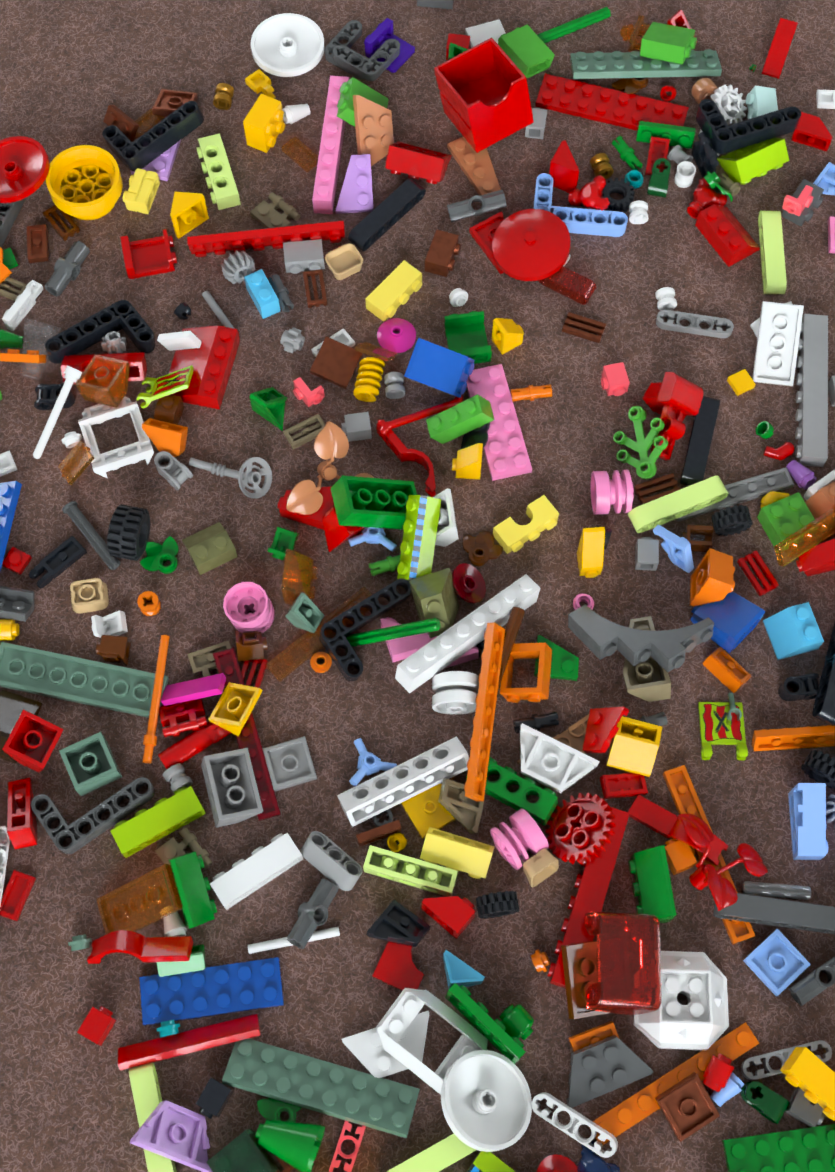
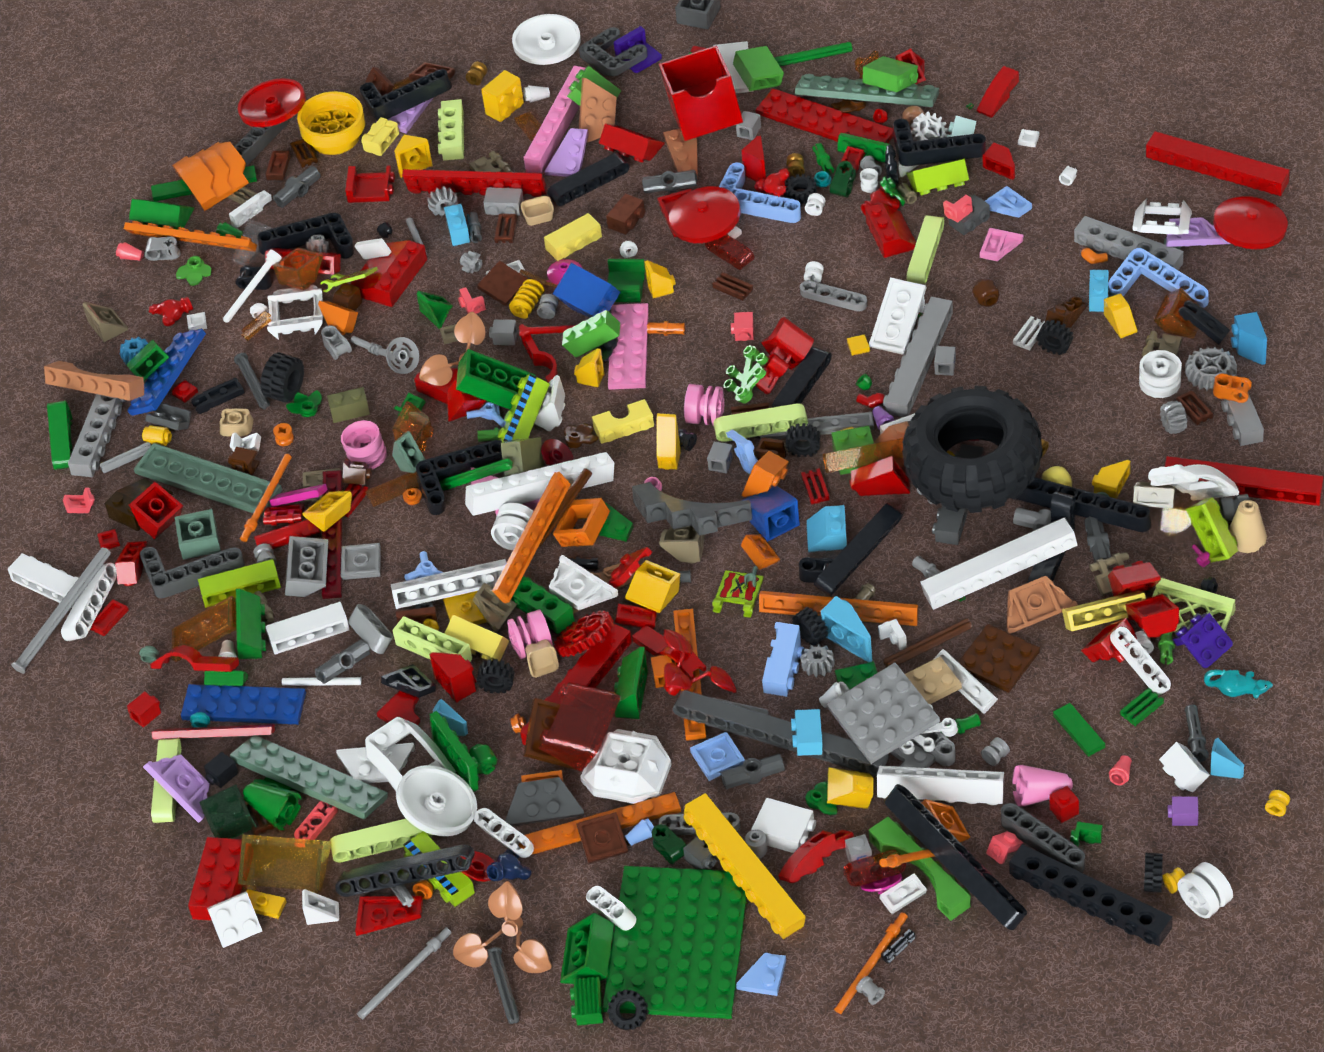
camera: 20 degrees right, 20 degrees down
yellow plate [245,69,276,99] -> none
red brick [702,1053,735,1092] -> none

